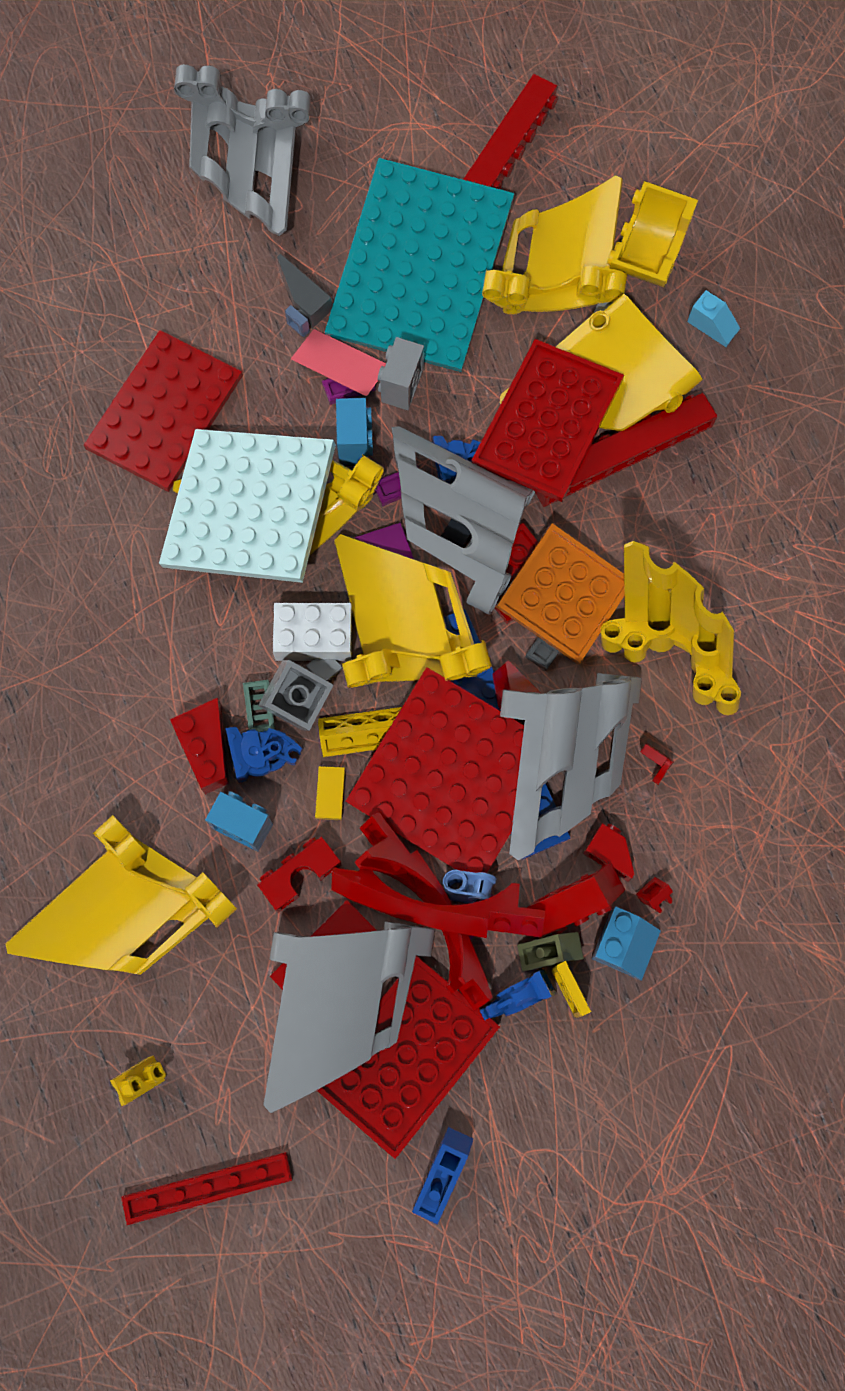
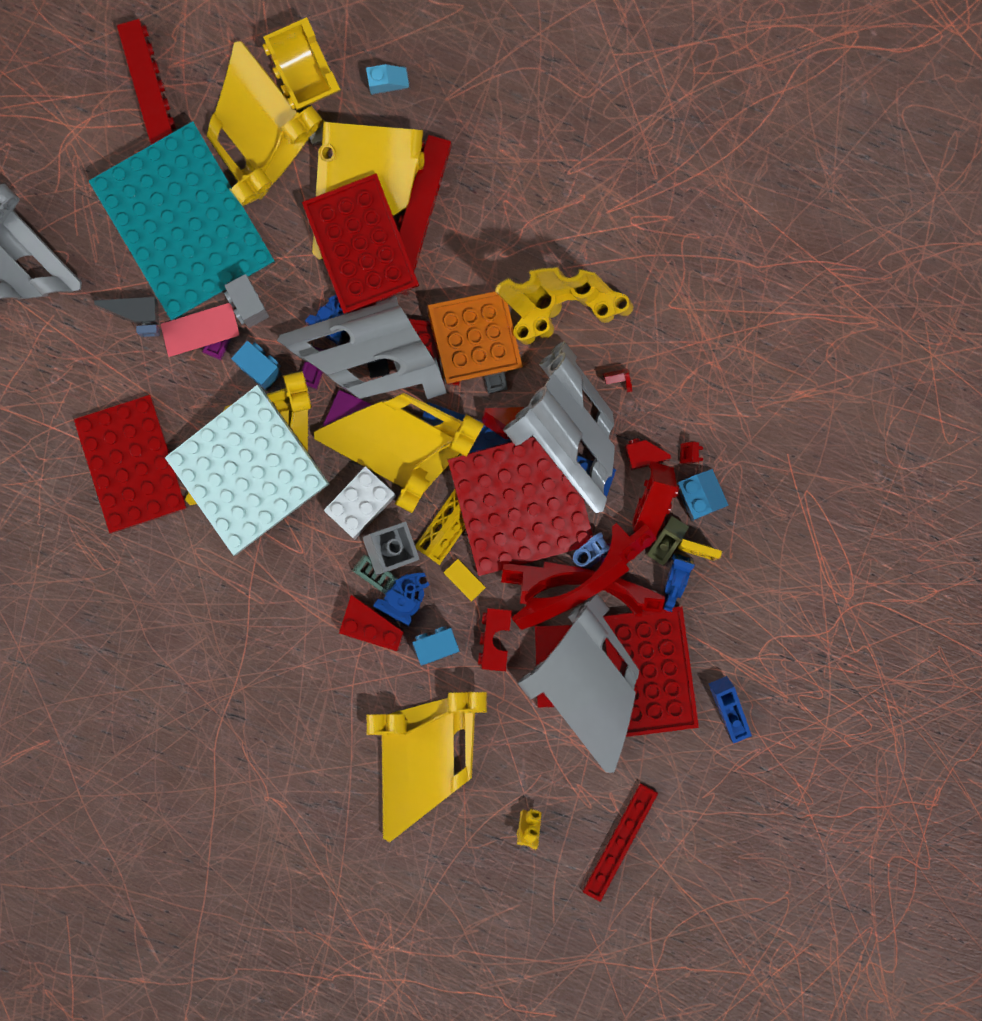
camera: 45 degrees left, 10 degrees up
light grey tile [306,659,342,681] -> none

